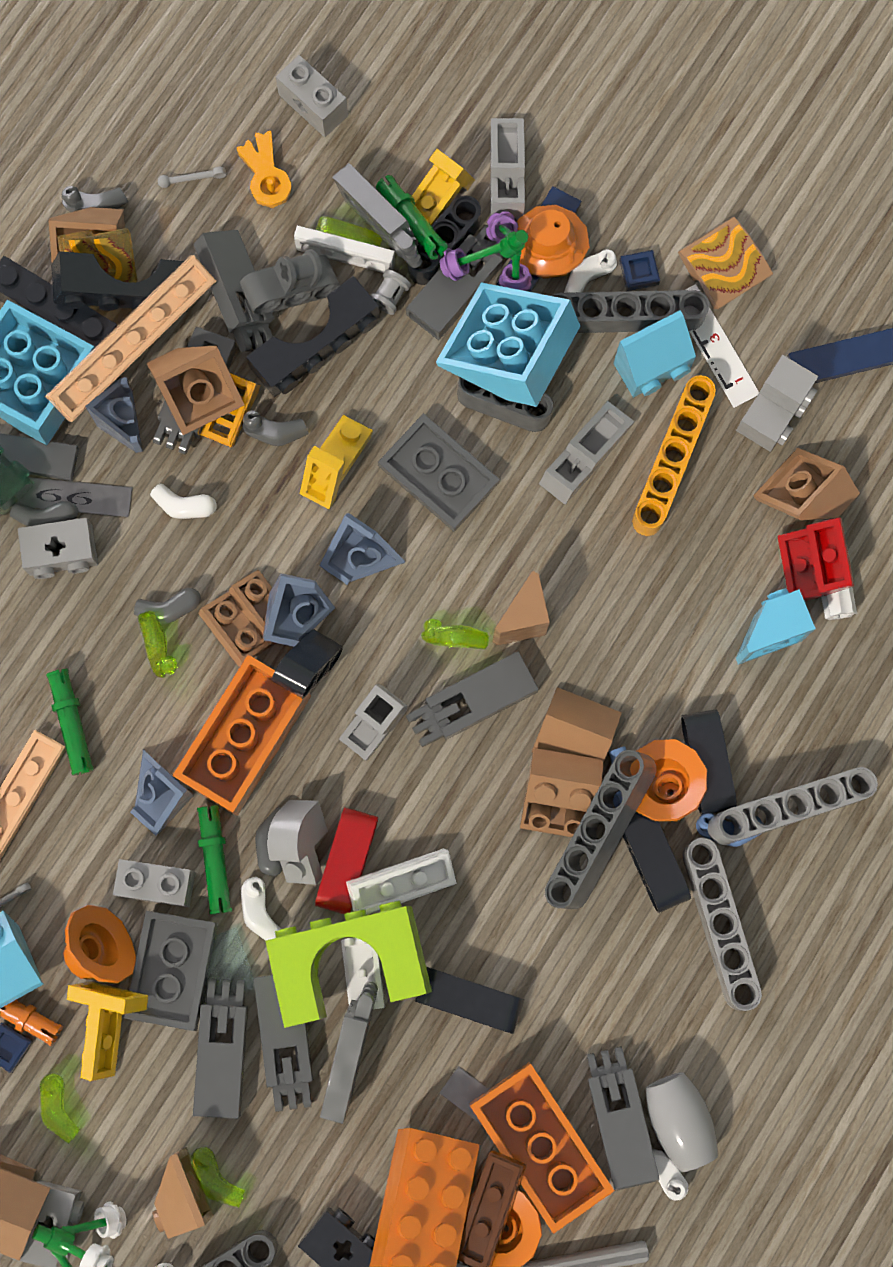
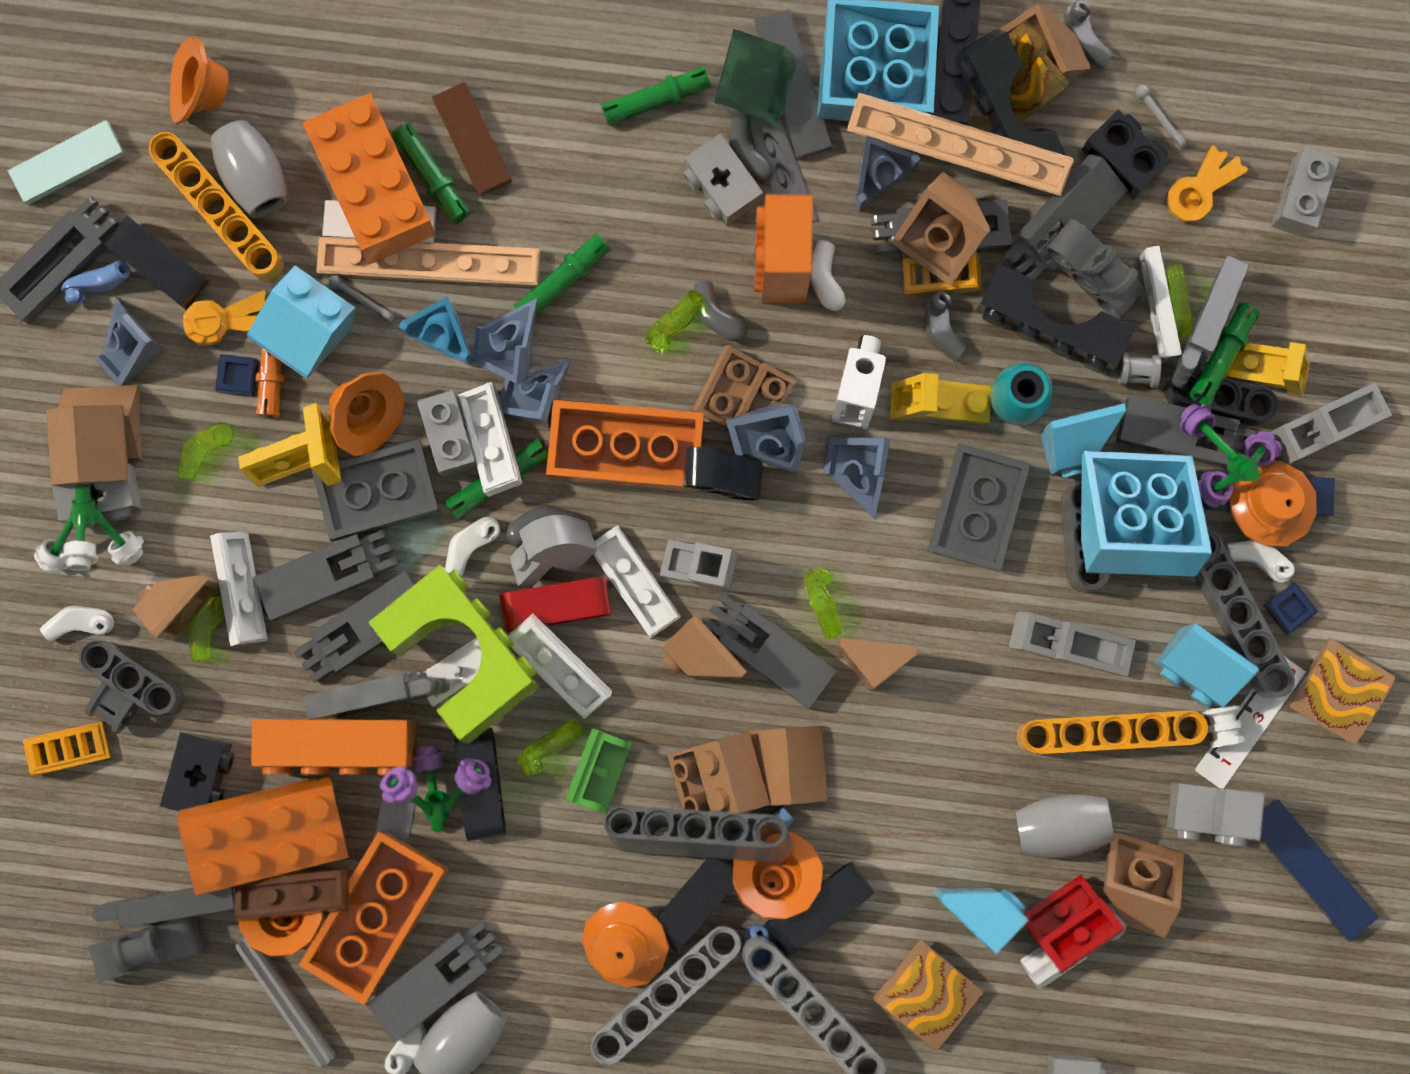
camera: 70 degrees right, 5 degrees up
none -> white tile [210,531,268,646]
none -> orange brick [251,720,417,775]
none -> medium lavender plant [380,745,491,832]
none -> dark azure slope [399,296,473,366]
none -> white tile [458,382,523,497]
none -> sand blue slope [473,298,537,384]
none -> clear neon green arm [517,719,583,776]
none -> bright green hinge [565,728,633,814]
none -> orange hat [582,901,669,988]
none -> white tile [593,525,681,639]
none -> medium nougat slope [662,615,747,679]
none -> orange brick [754,195,813,304]
none -> white torso [831,335,886,431]
none -> slope [873,939,984,1052]
none -> teal piece [990,363,1053,426]
none -> light grey piece [1016,794,1114,858]
none -> medium azure slope [1040,403,1127,479]
none -> black brick [1081,109,1171,200]
none -> white bush [1202,705,1245,748]

